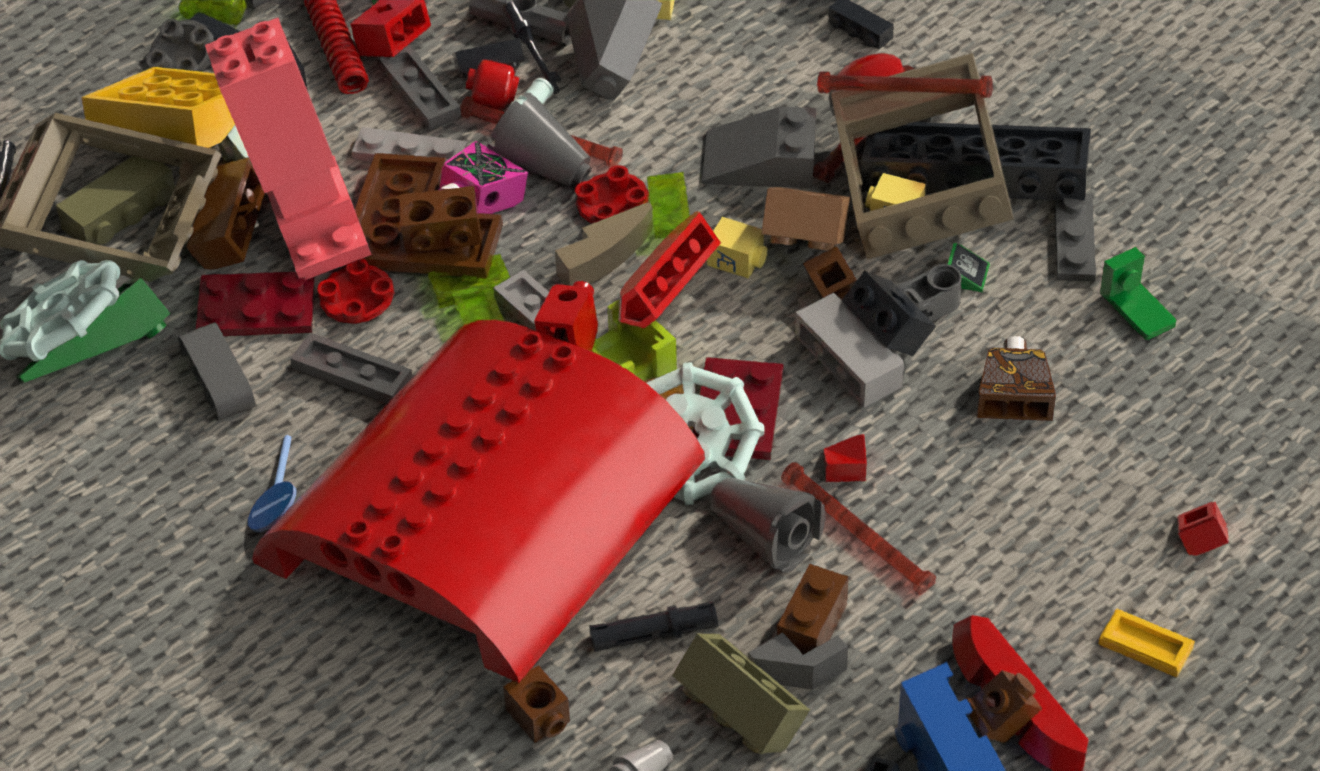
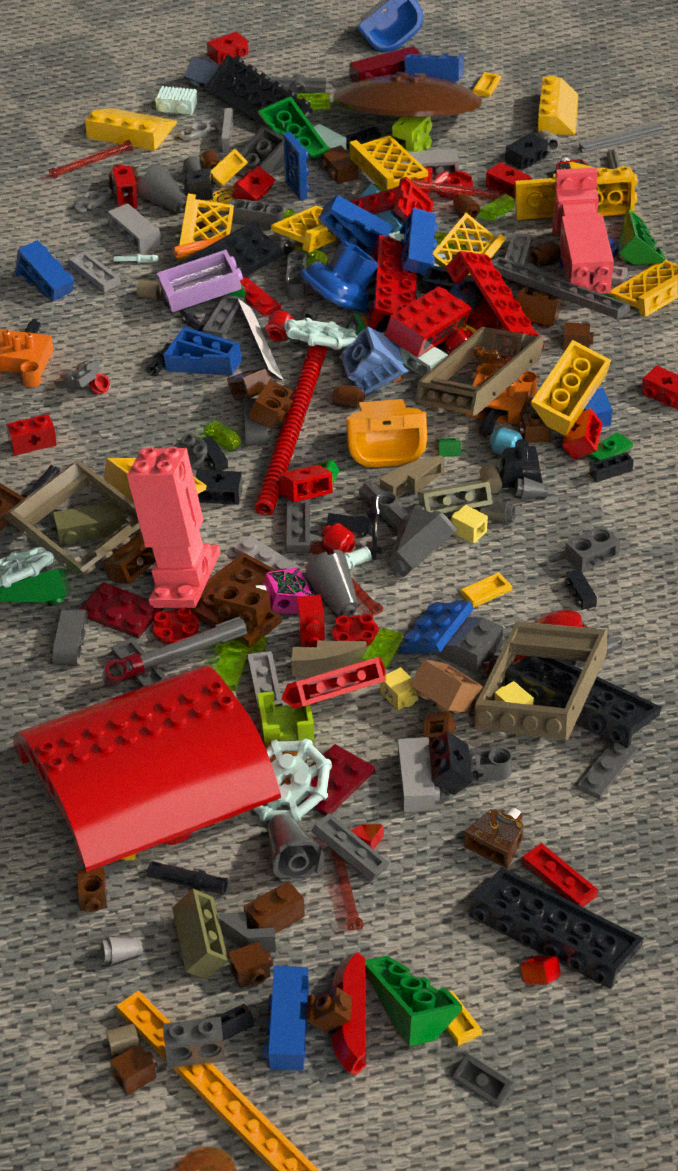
camera: 30 degrees right, 5 degrees down
blue piece [248,435,296,532] -> none
red torso [534,281,598,351] -> none
clear red bar [817,71,993,98] -> none
slope [948,243,990,292] -> none
green bracket [1100,247,1177,340] -> none
none -> dark grey piece [102,617,247,686]
none -> reddish brown brick [228,942,273,988]
none -> red brick [297,595,325,647]
none -> dark grey plate [311,813,389,882]
none -> green wedge [365,956,462,1046]
none -> blue plate [398,601,474,654]
none -> dark grey slope [451,1053,518,1108]
none -> yellow tile [460,572,512,608]
none -> black bracket [469,867,644,989]
none -> red plate [522,843,598,907]

